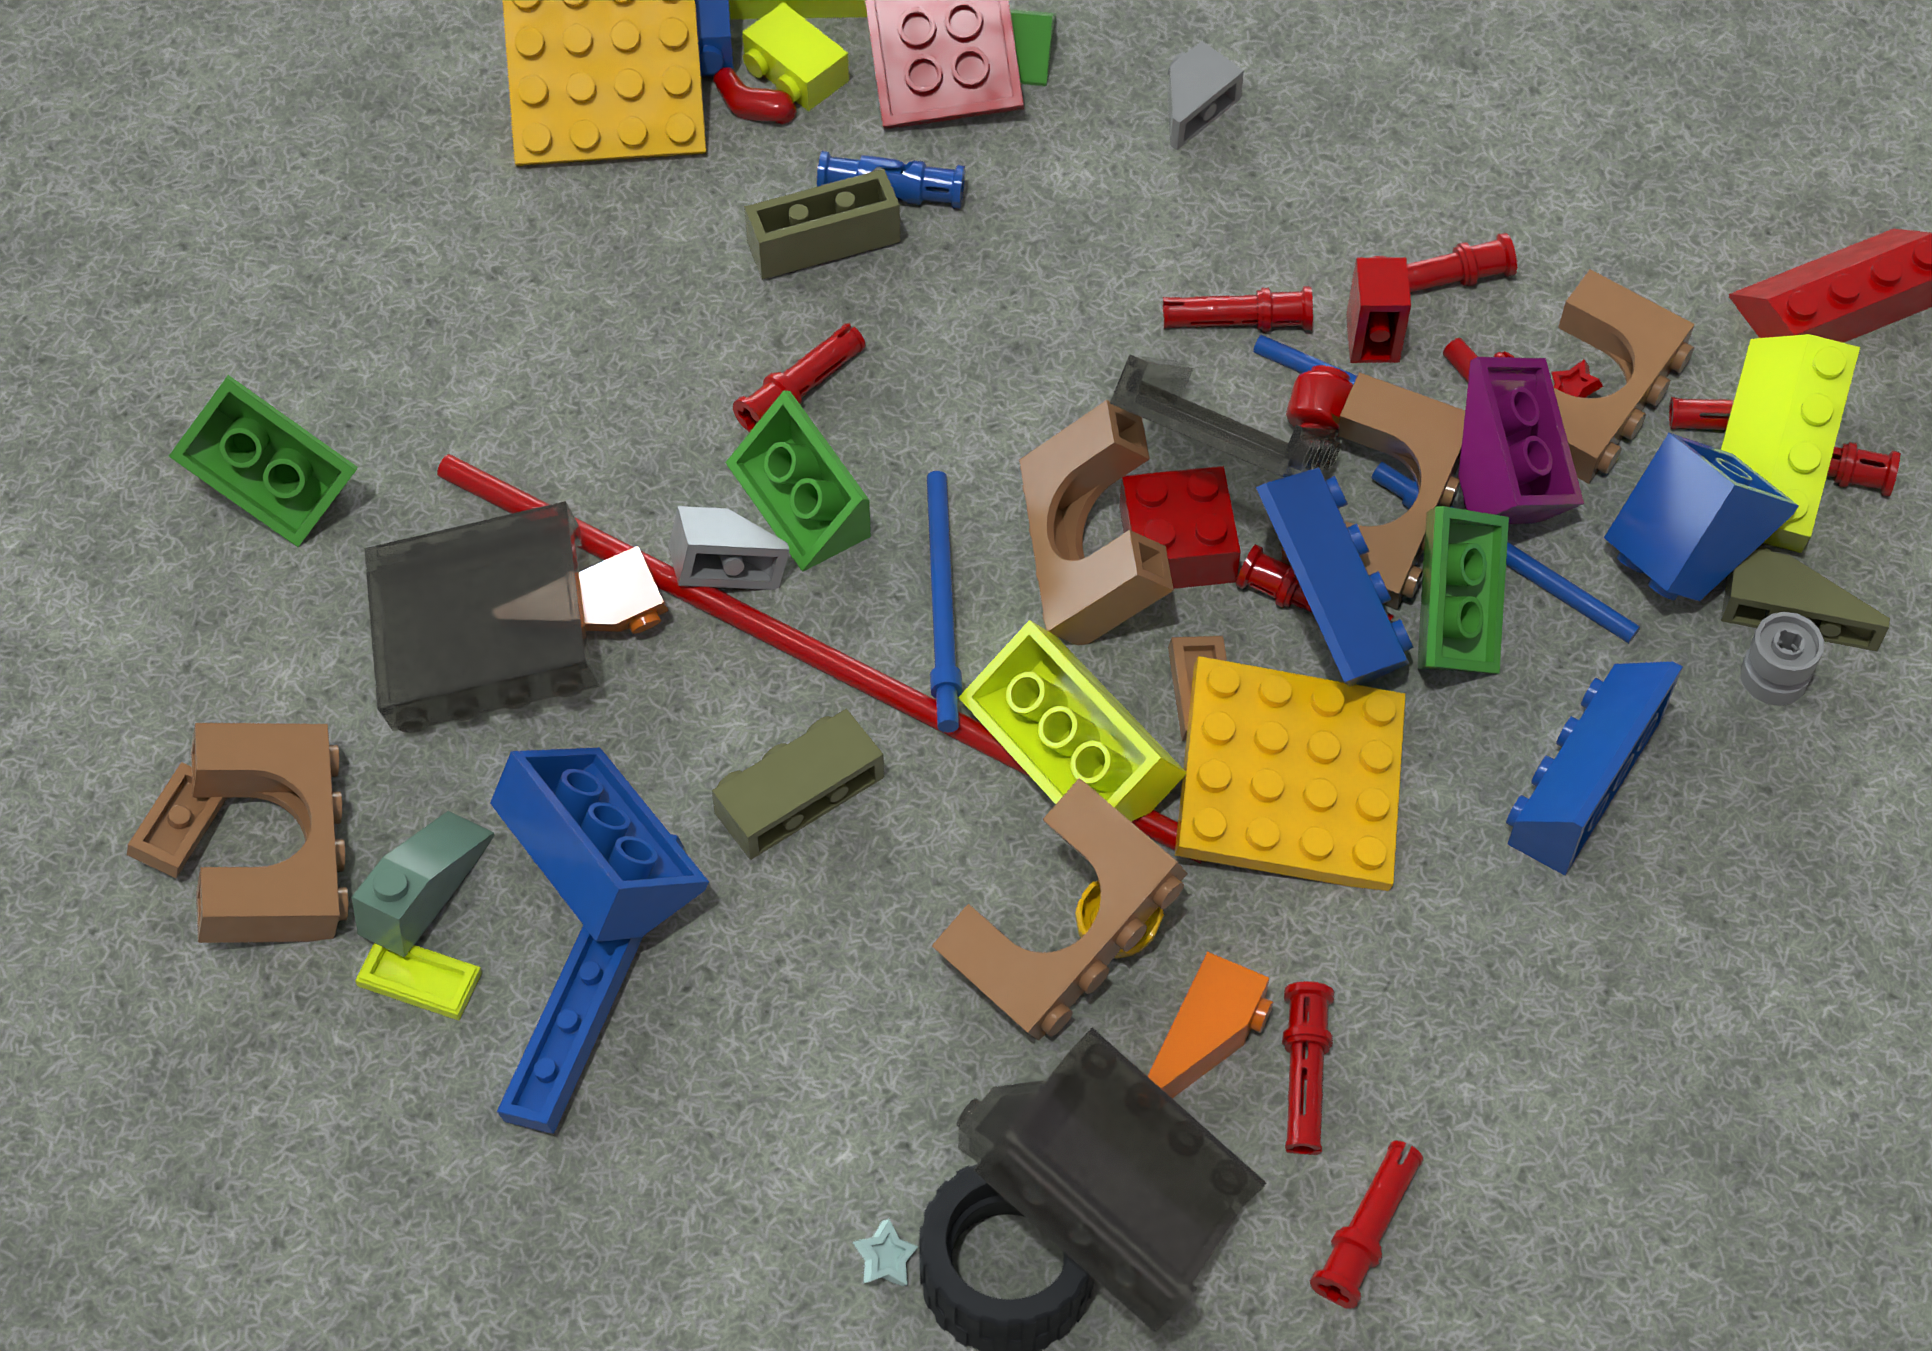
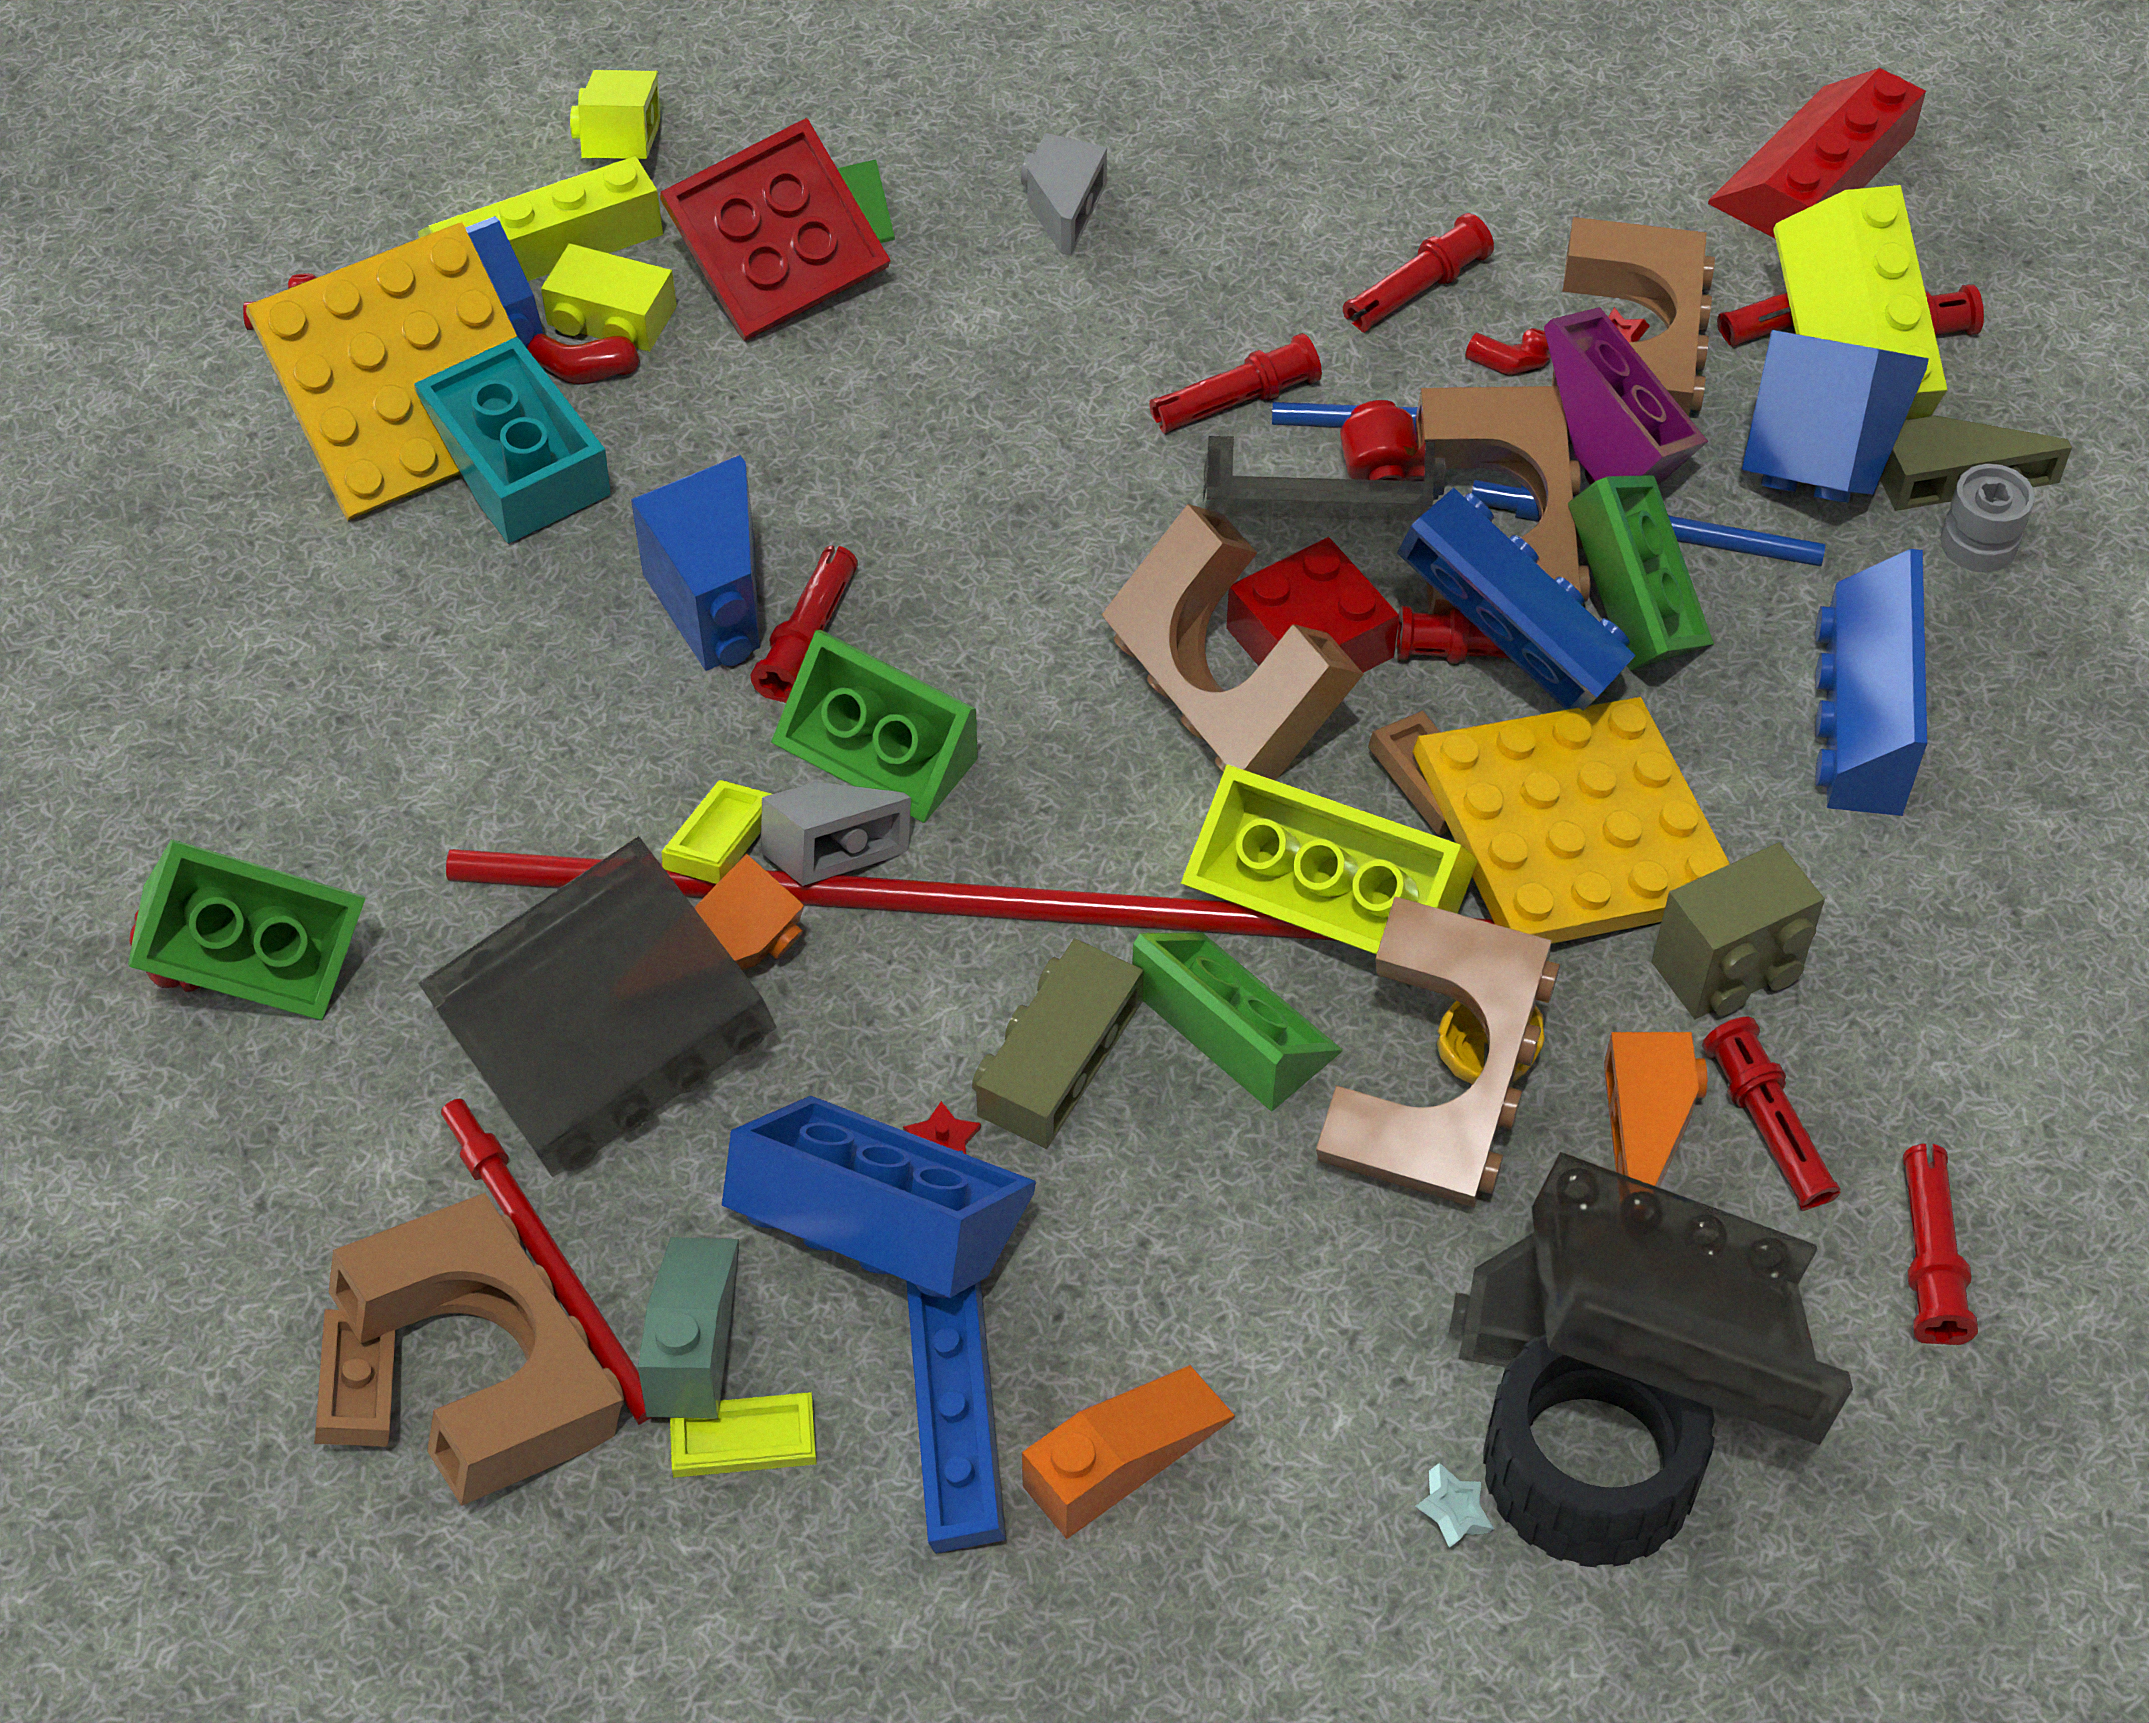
camera: 25 degrees left, 5 degrees down
olive brick [744,169,900,280] -> none
blue piece [817,151,965,209] -> none
blue bar [927,471,963,732] -> none
red brick [1346,256,1411,363] -> none
none -> teal slope [414,336,611,544]
none -> red bar [441,1098,652,1425]
none -> blue slope [631,455,760,671]
none -> neon yellow tile [661,780,772,884]
none -> red piece [903,1101,981,1155]
none -> orange slope [1022,1365,1235,1539]
none -> bright green slope [1132,933,1343,1112]
none -> olive brick [1651,842,1825,1020]

